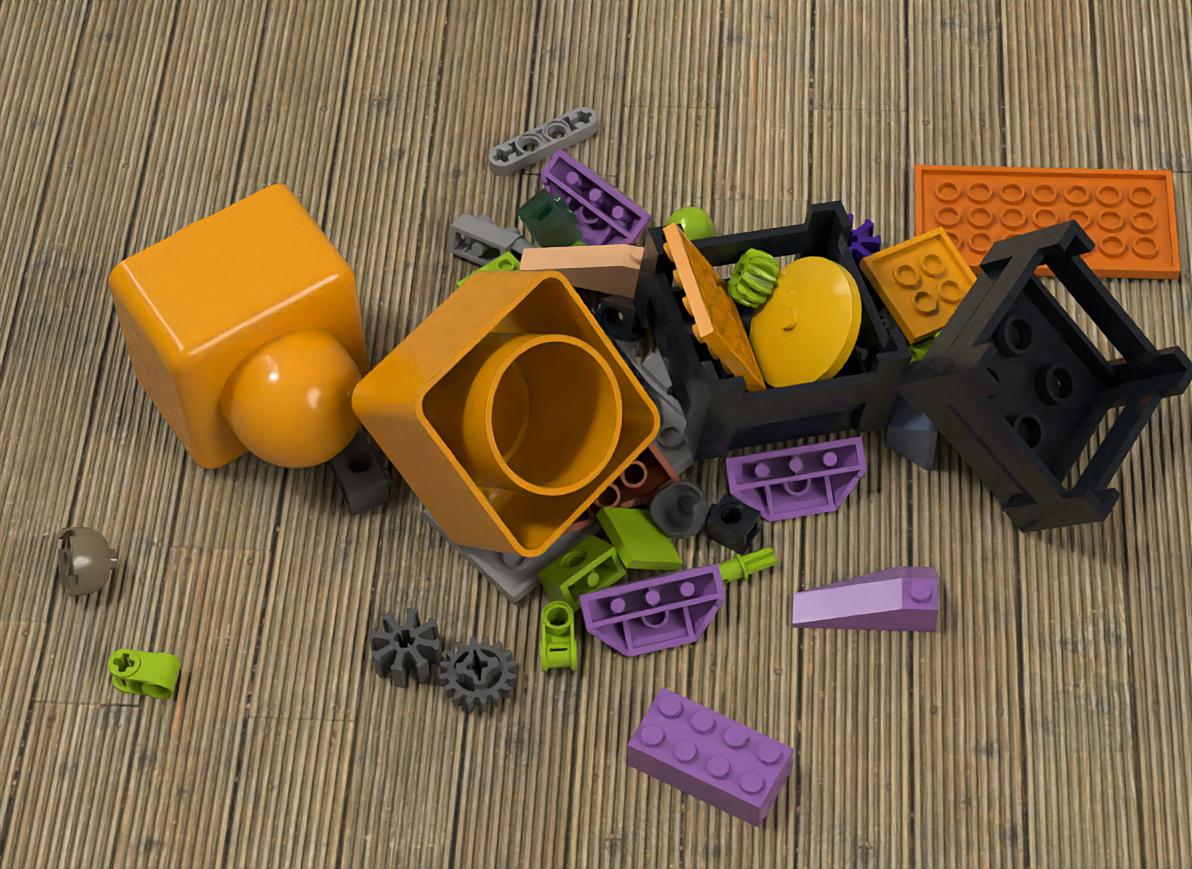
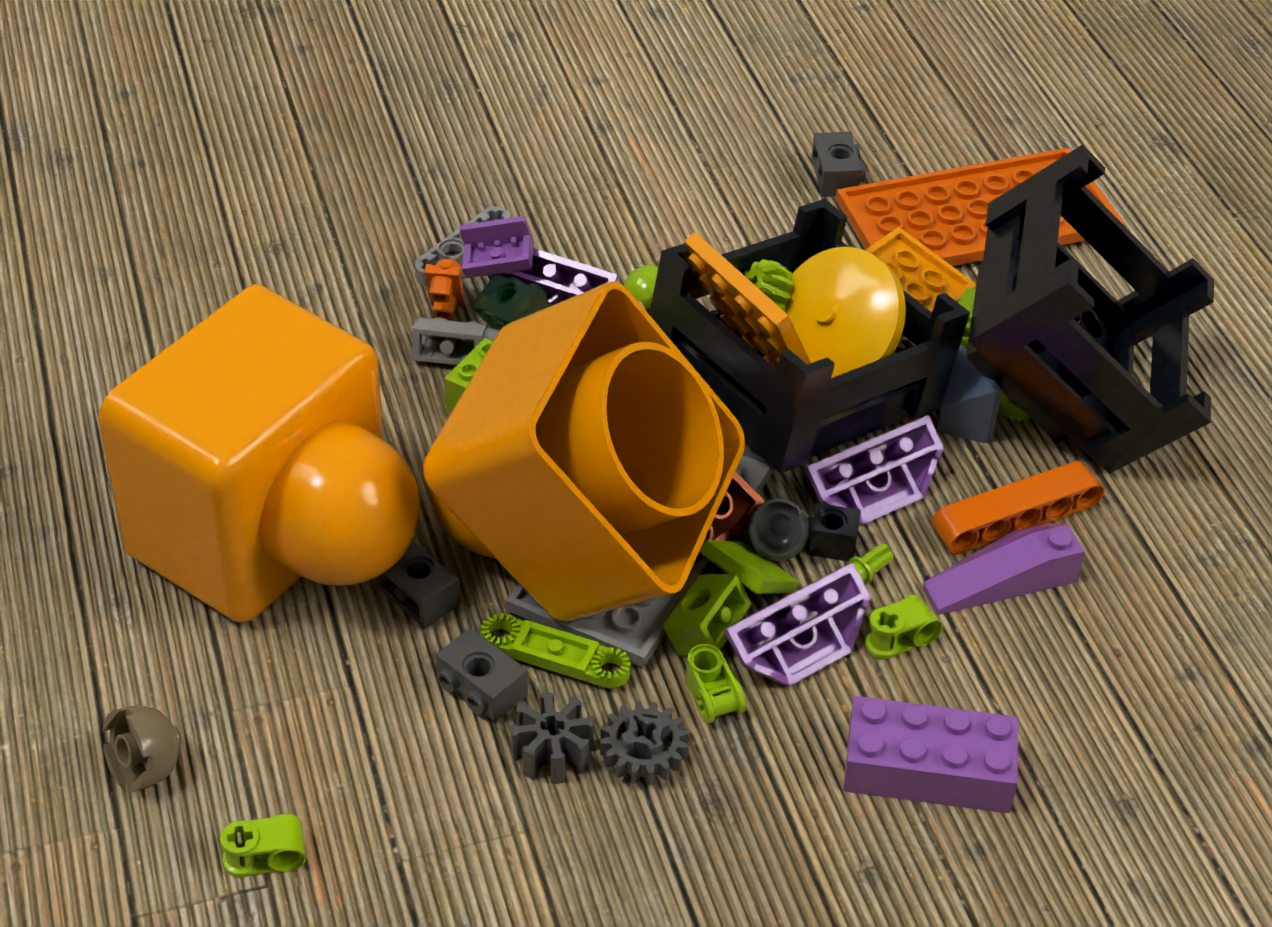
camera: 25 degrees left, 10 degrees down
none -> orange hips [424,259,465,320]
none -> dark grey brick [436,627,528,723]
none -> medium lavender bracket [460,216,534,278]
none -> lime plate [480,613,631,688]
none -> dark grey brick [811,132,866,197]
none -> lime piece [865,595,943,660]
none -> orange beam [931,461,1105,554]

